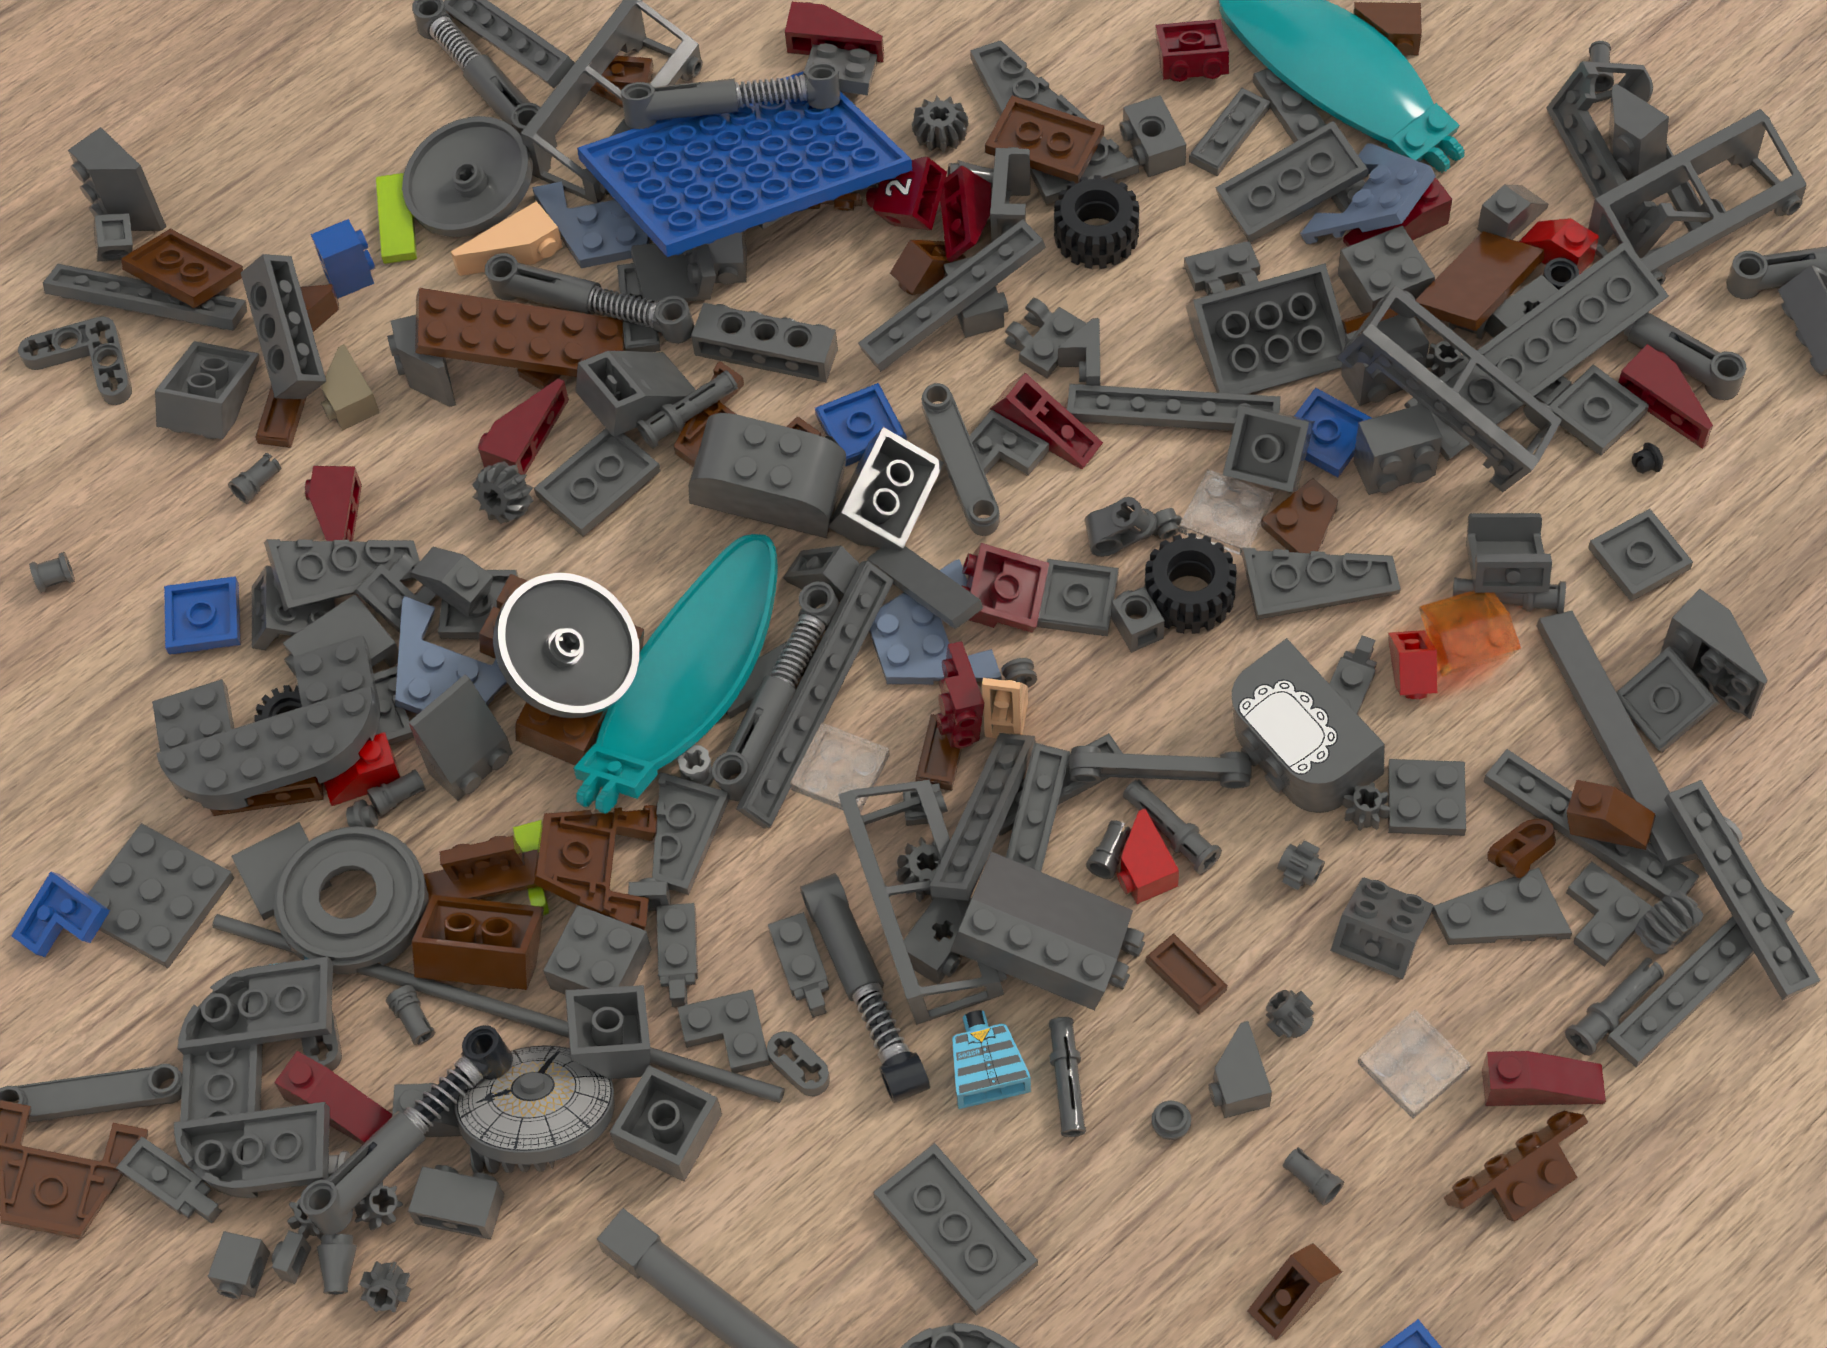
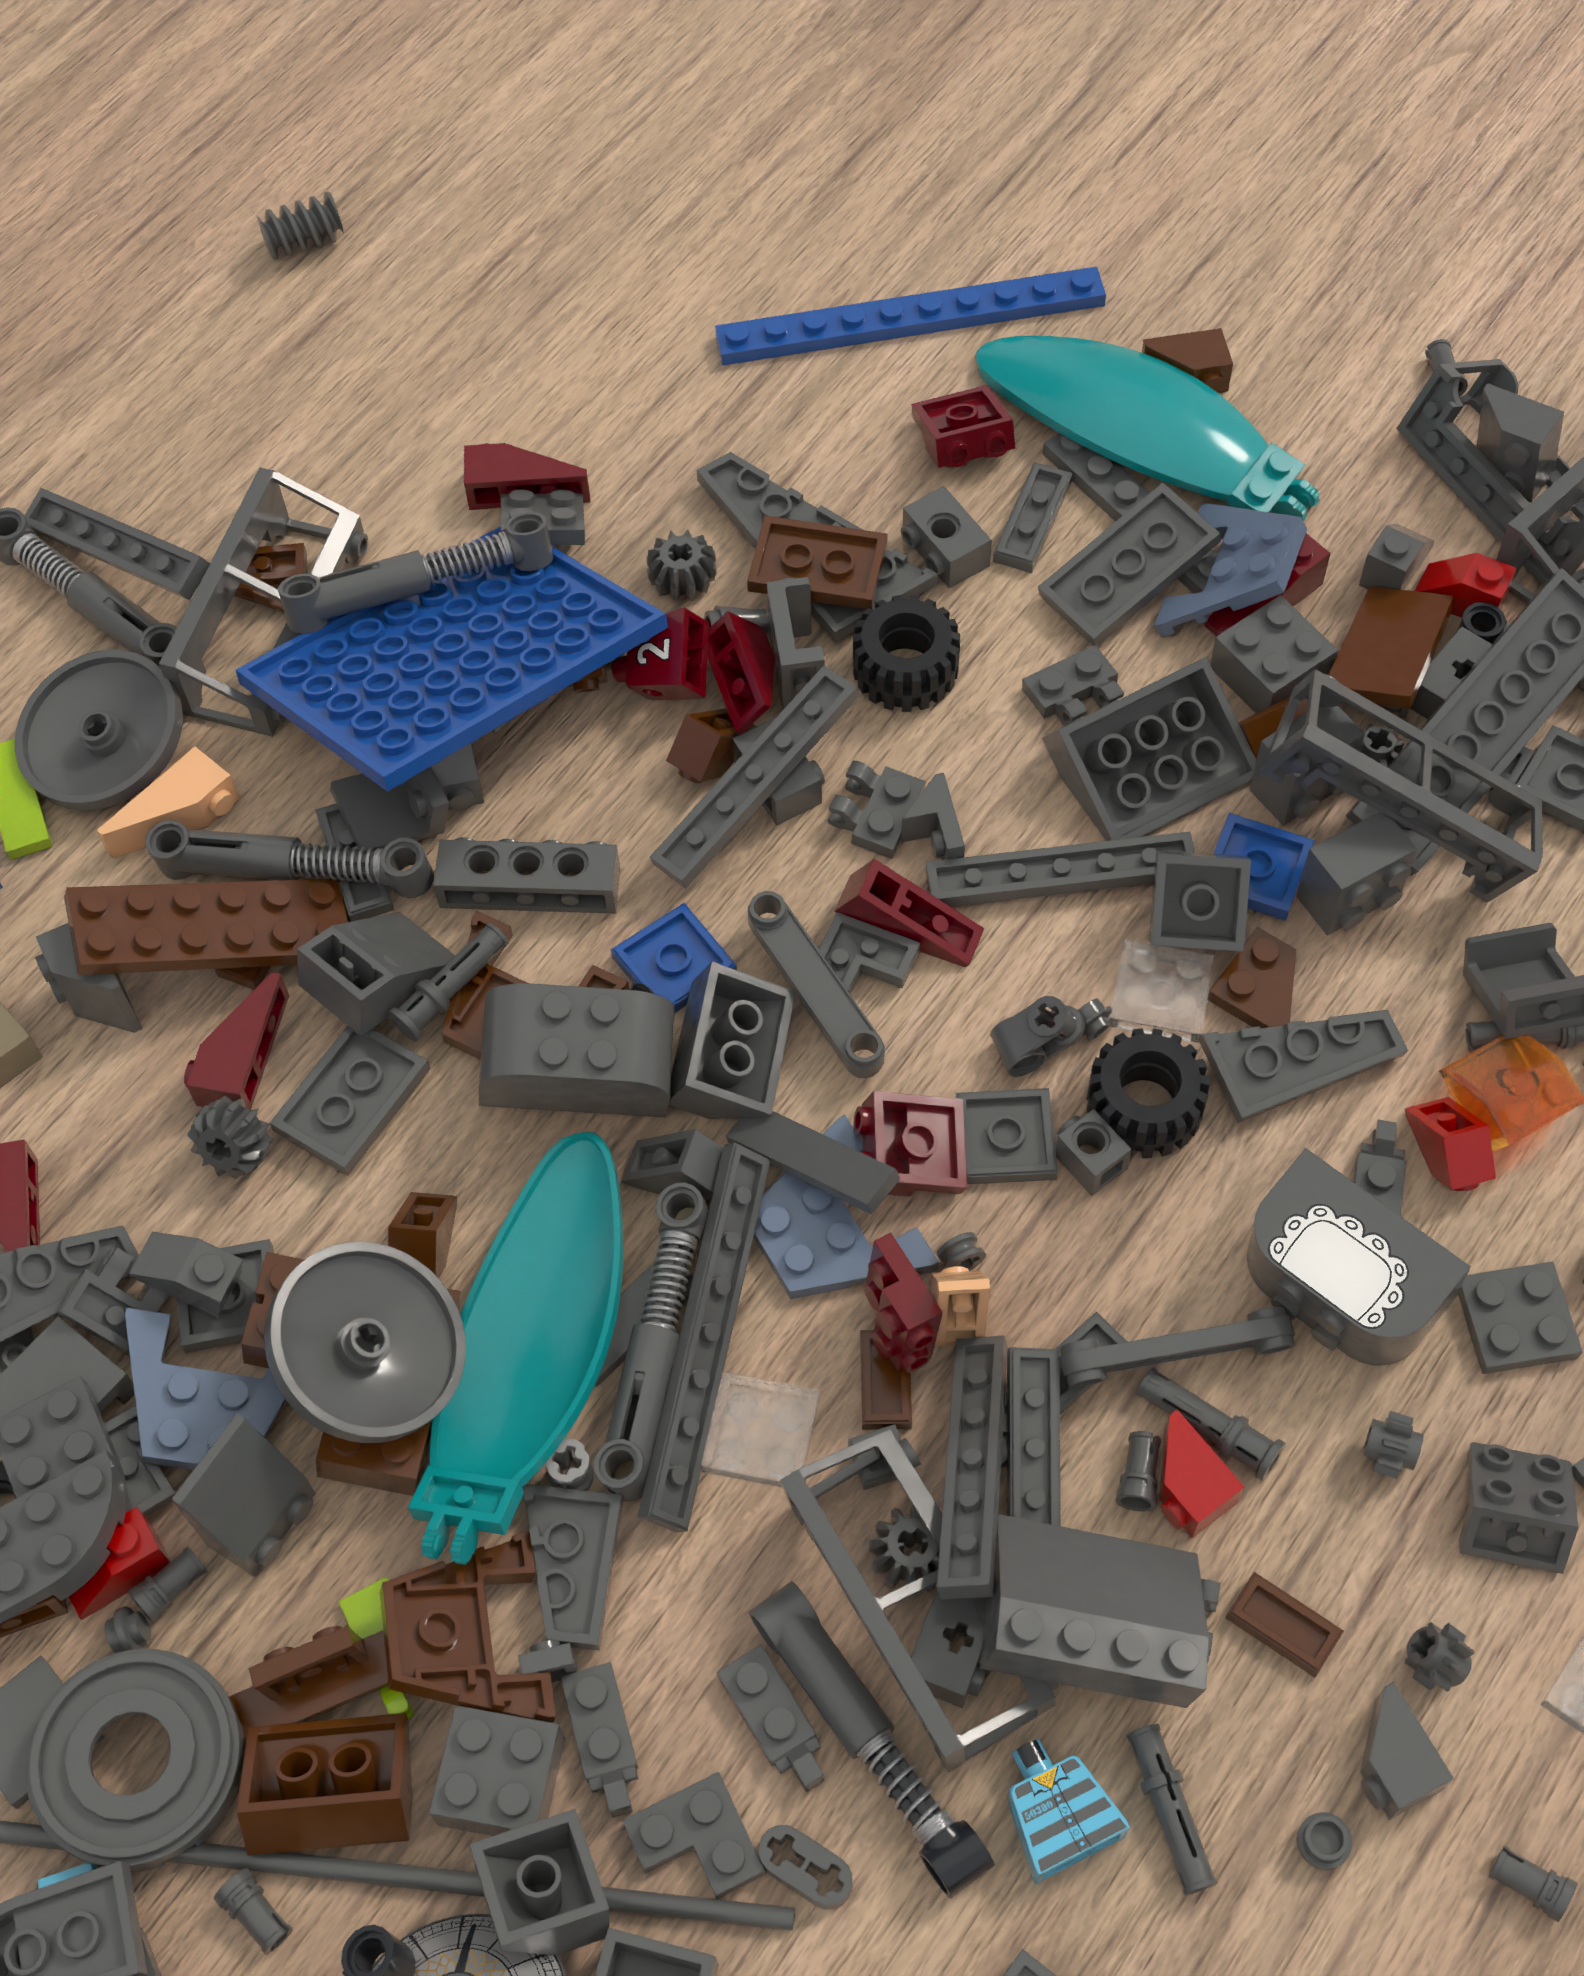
camera: 15 degrees left, 0 degrees up
sand blue wing [532,181,650,268] -> none
dark grey gear [1342,782,1390,831] -> none
none -> reddish brown slope [388,1192,457,1278]

